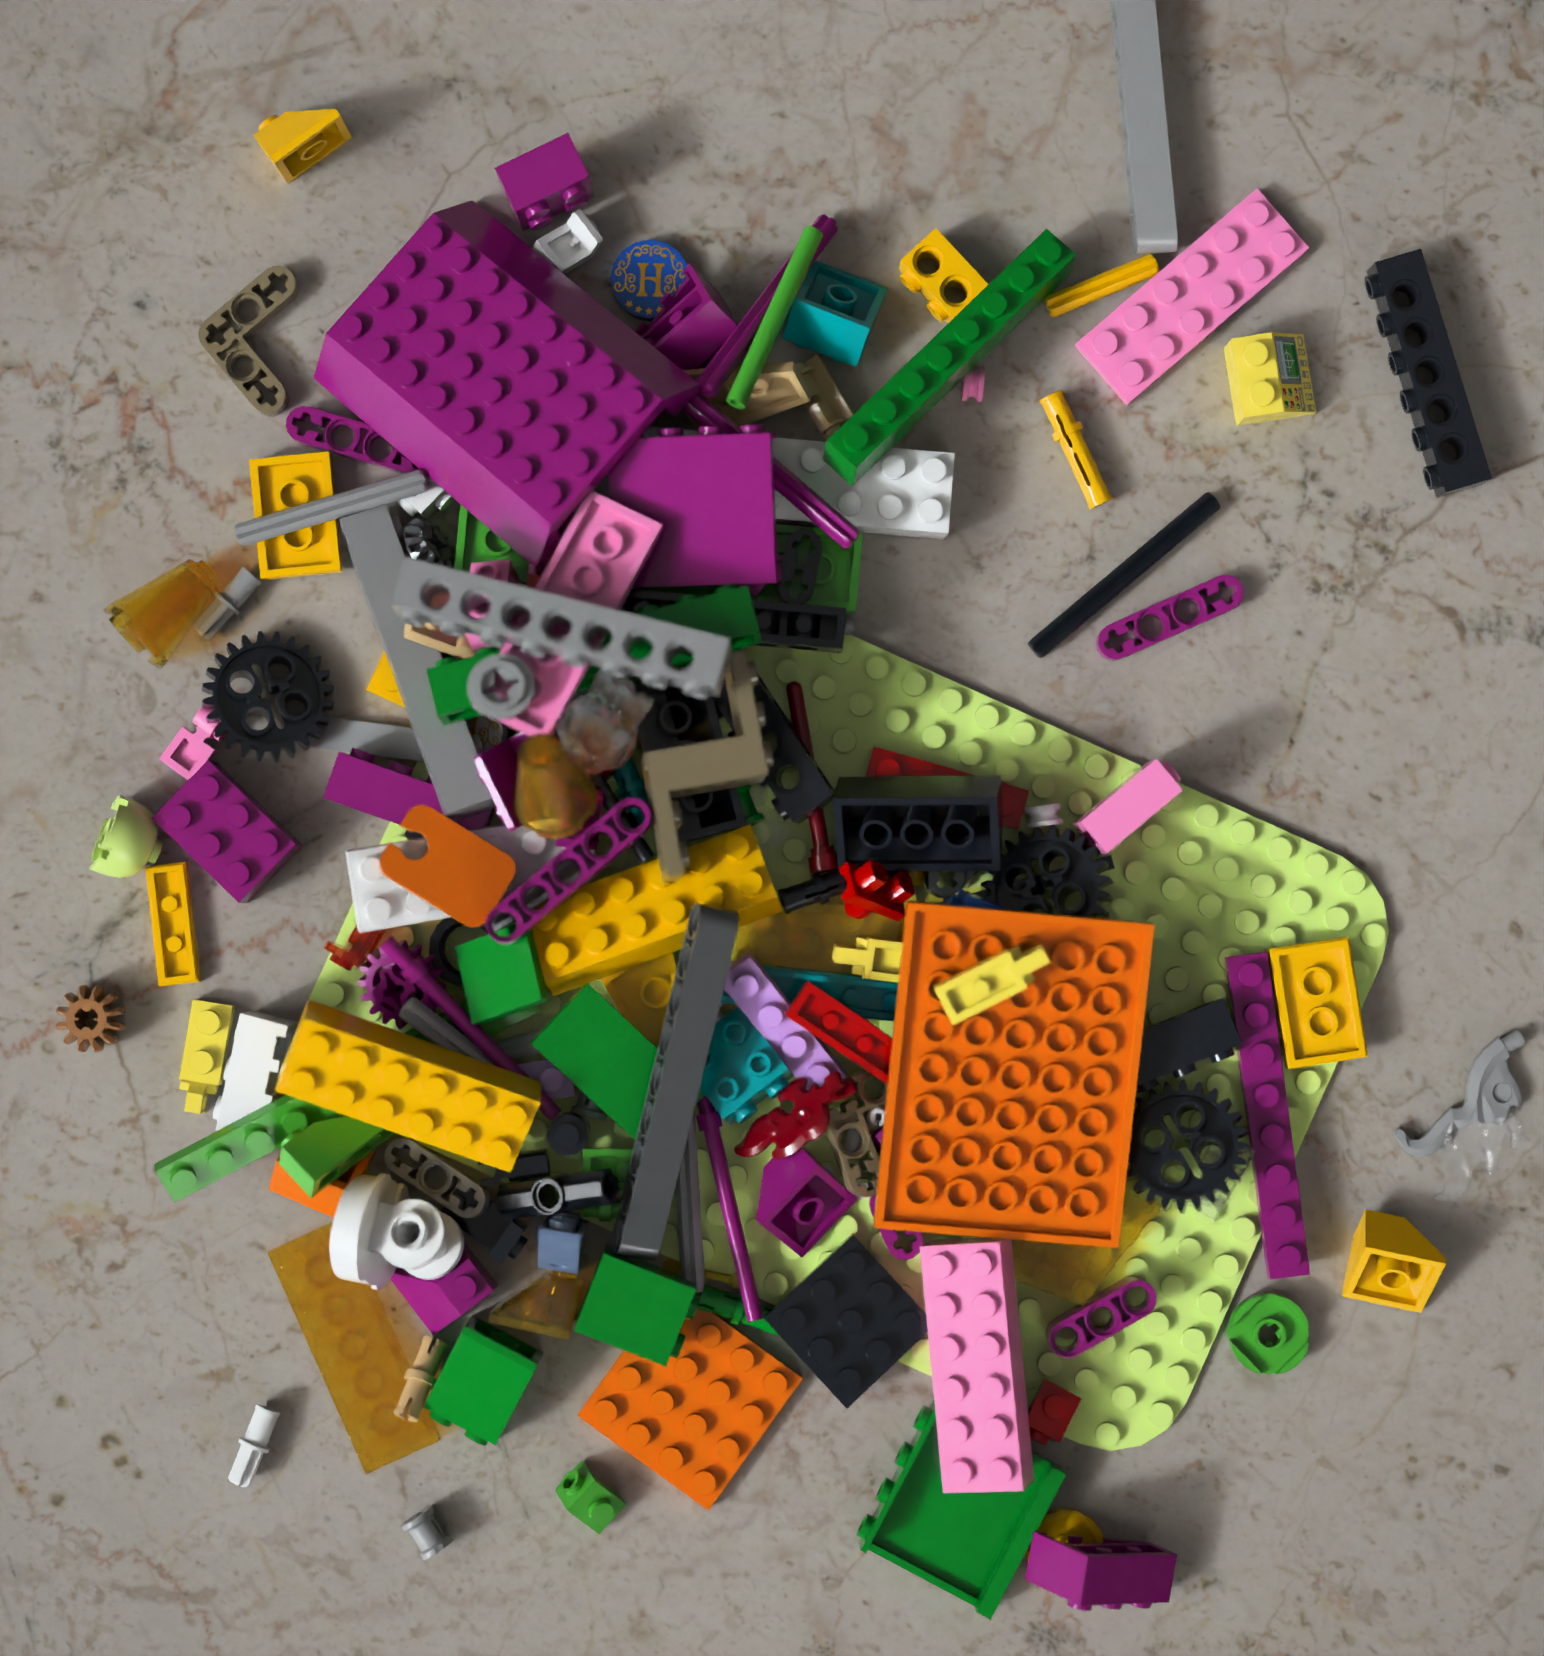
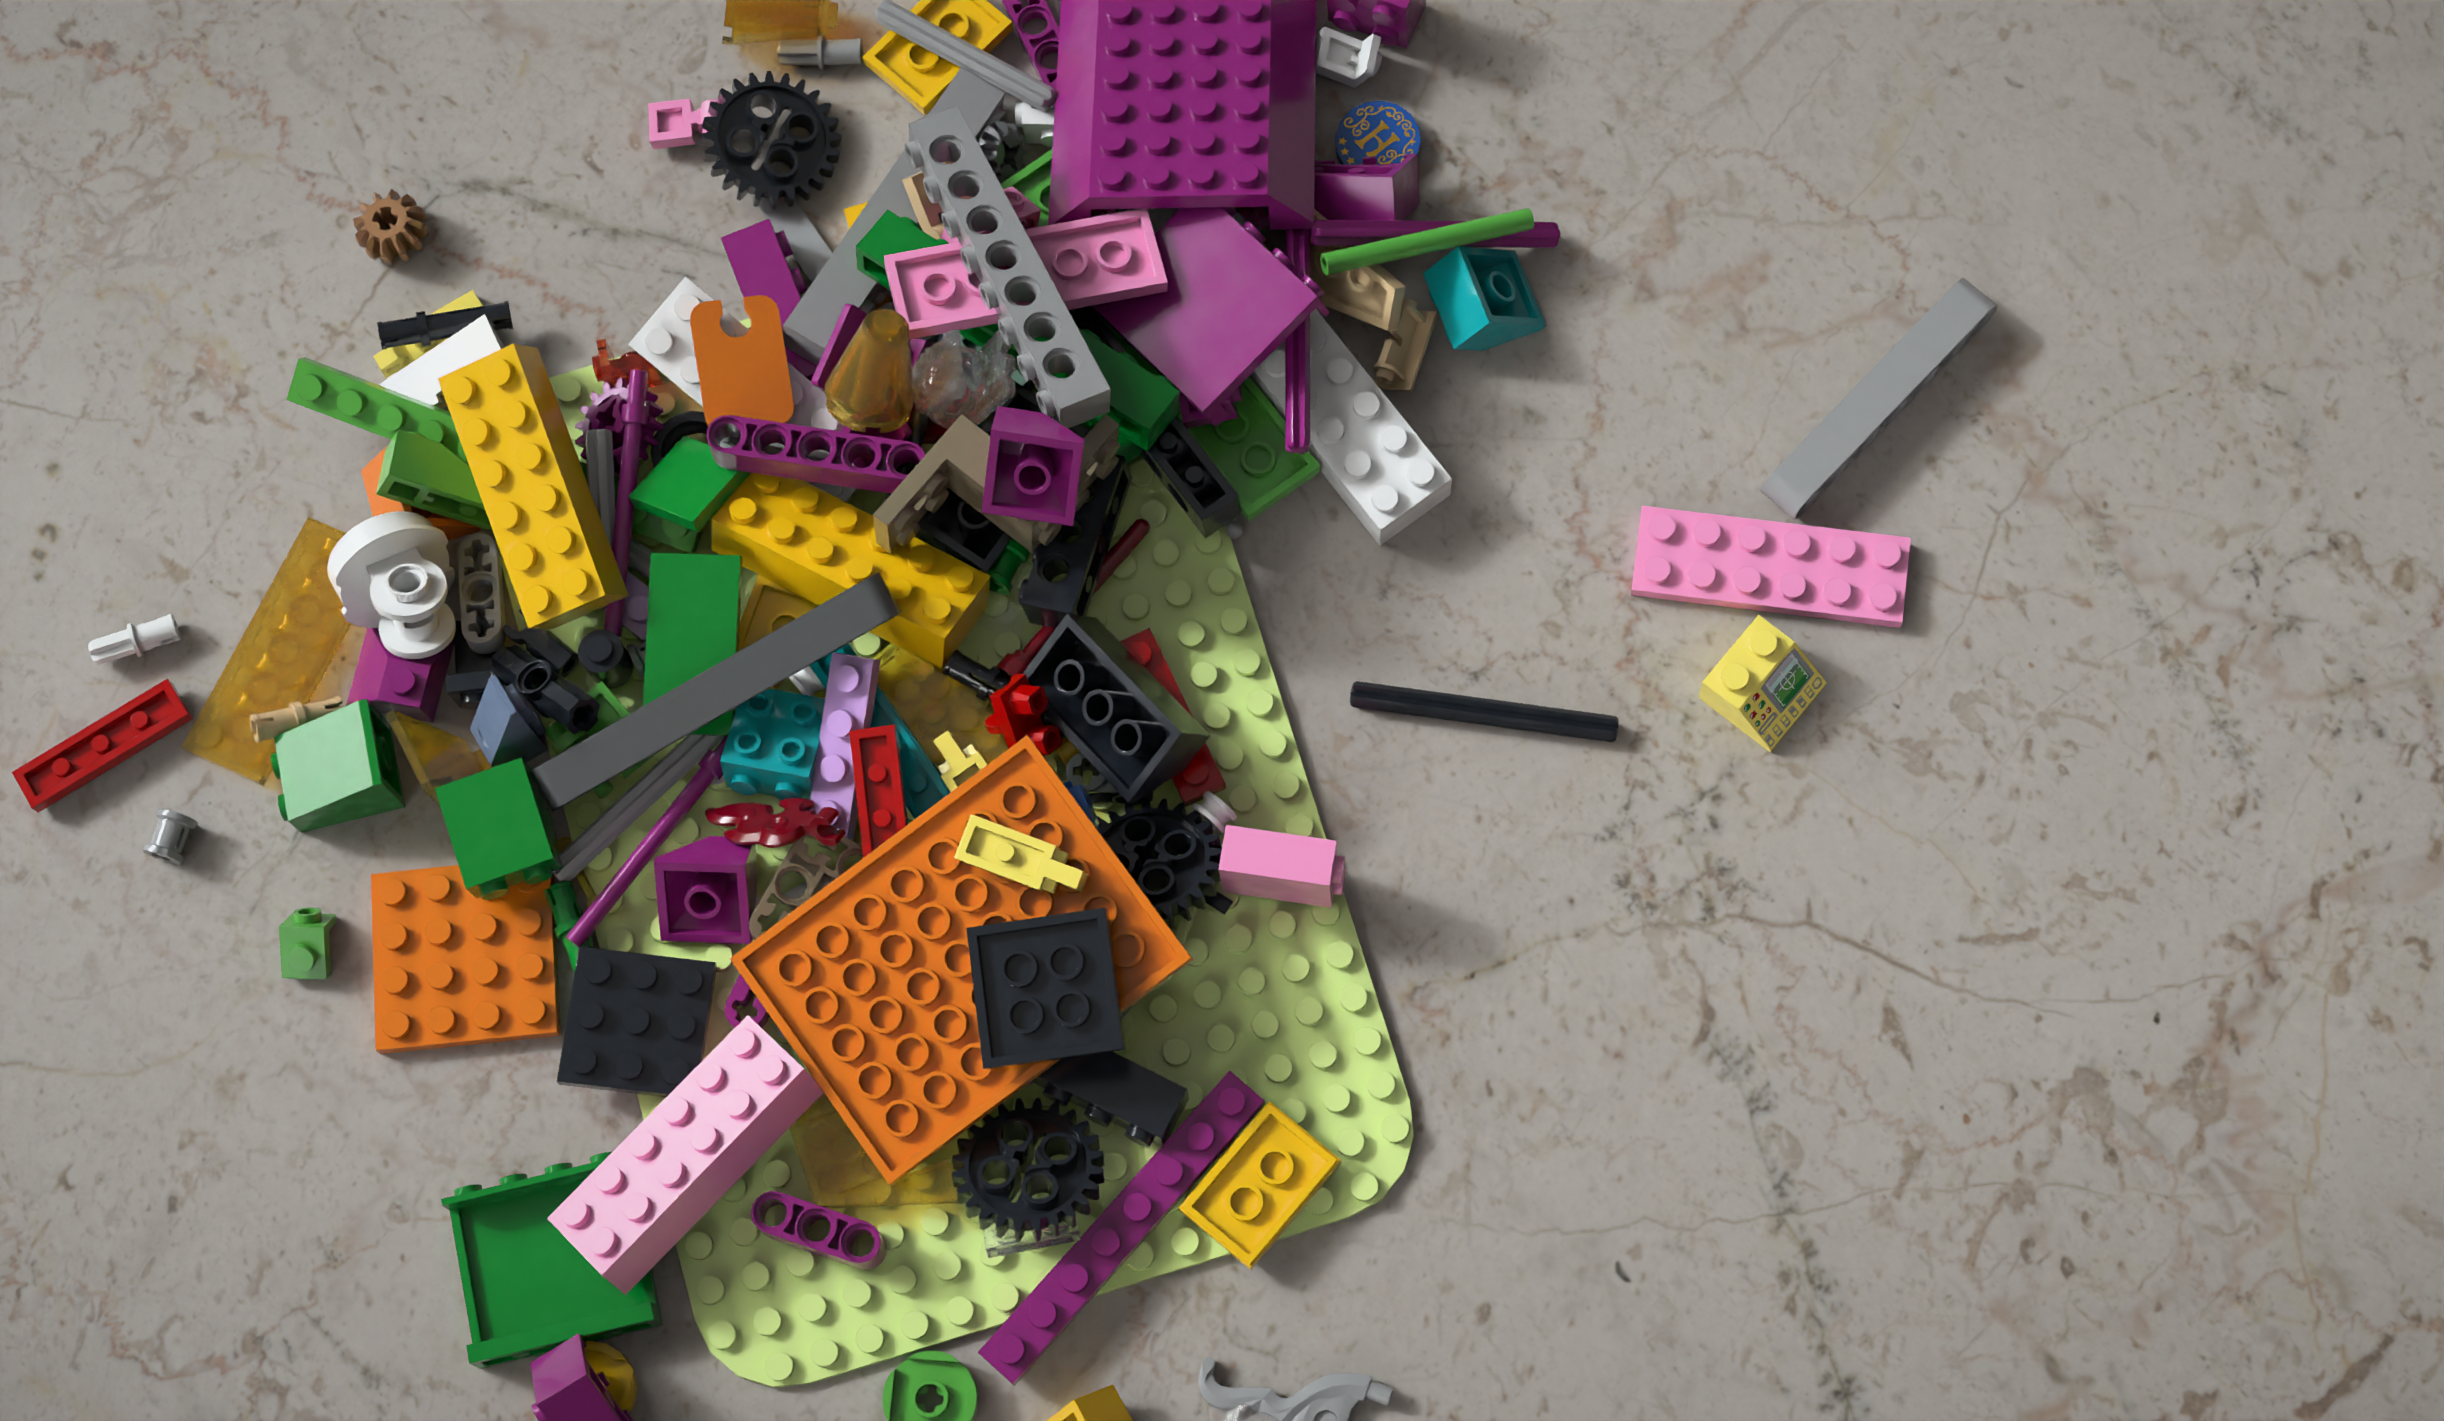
camera: 65 degrees right, 15 degrees down
yellowish green cylinder [89,795,163,878] -> none
yellow tile [145,862,201,986] -> none
magenta brick [152,760,303,903] -> none
light grey gear [467,654,535,721] -> none
black beam [777,529,822,604] -> none
green brick [822,229,1076,486] -> none
yellow brick [899,228,988,323] -> none
bright pink bush [961,366,985,403] -> none
red bracket [1028,1379,1082,1446] -> none
yellow pin [1039,390,1113,509] -> none
yellow axle [1045,254,1159,317] -> none
magenta beam [1096,575,1244,661] -> none
black brick [1365,249,1492,498] -> none
none -> red plate [12,678,193,813]
none -> black pin [377,301,513,350]
none -> black plate [966,908,1126,1070]
none -> magenta slope [981,406,1085,526]

